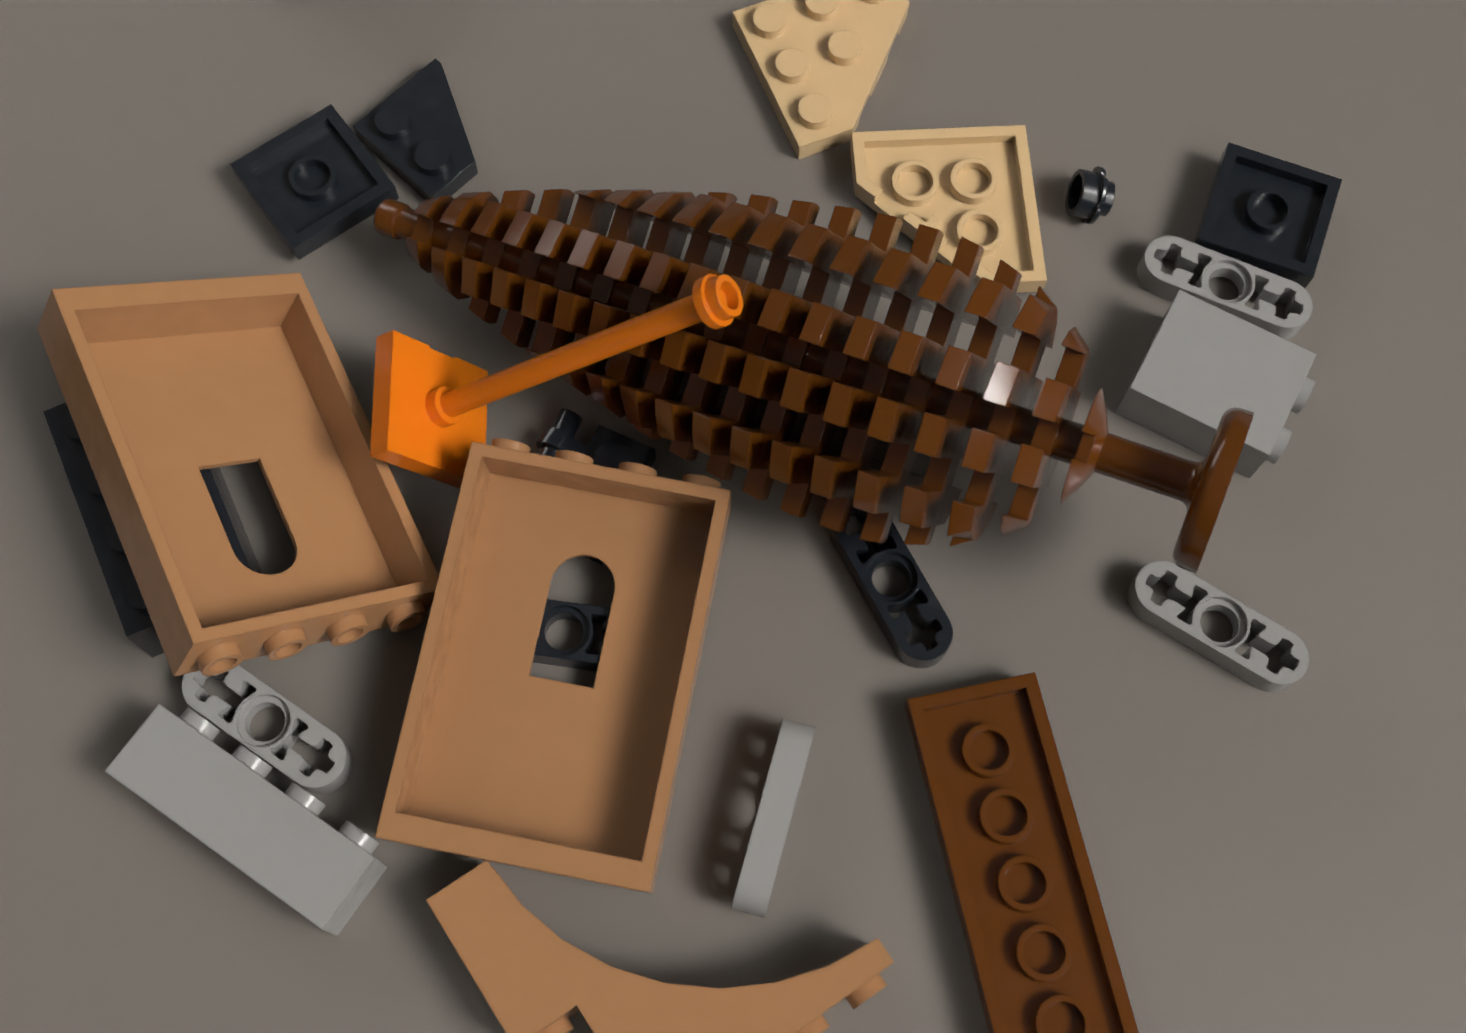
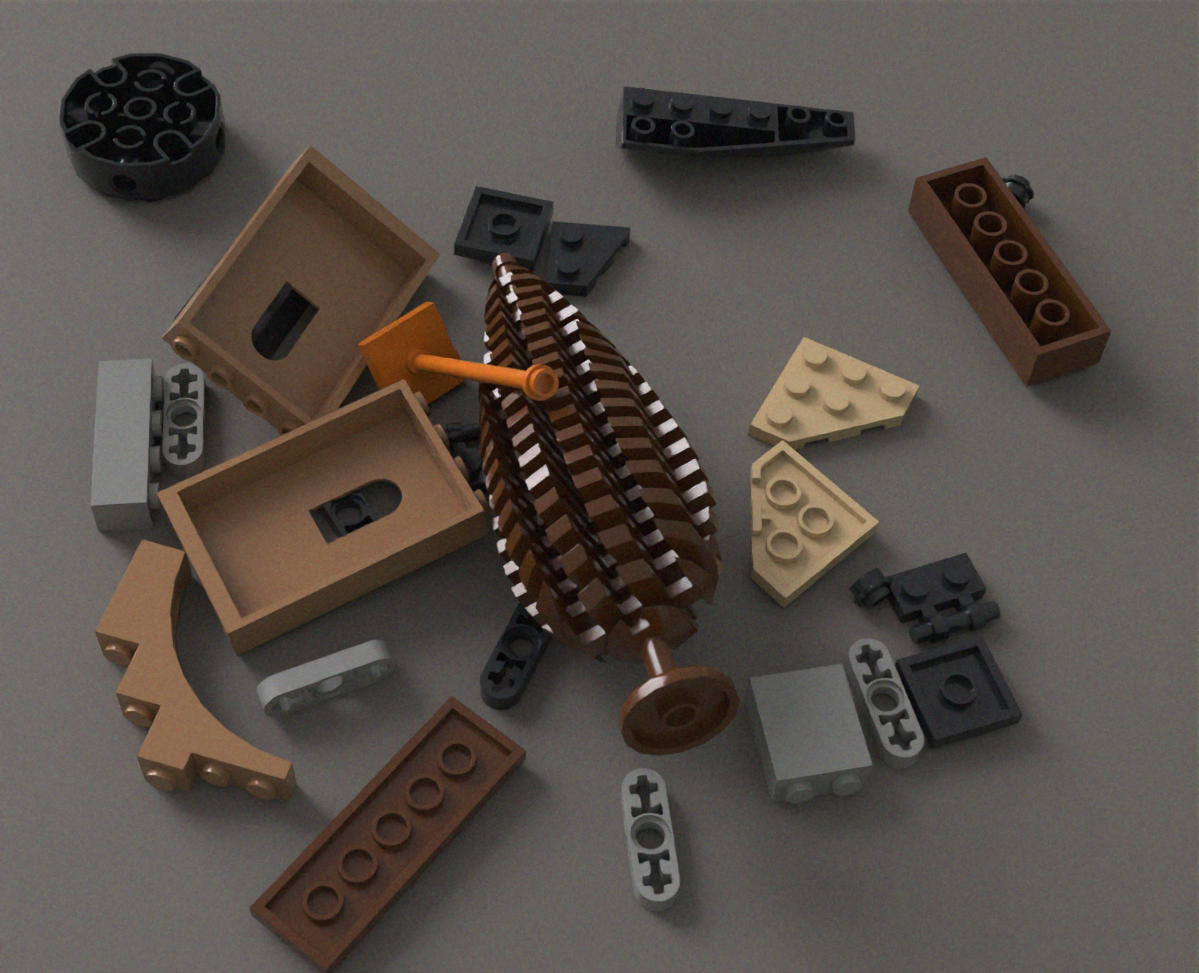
camera: 50 degrees right, 15 degrees down
none -> black plate [887,553,1001,644]

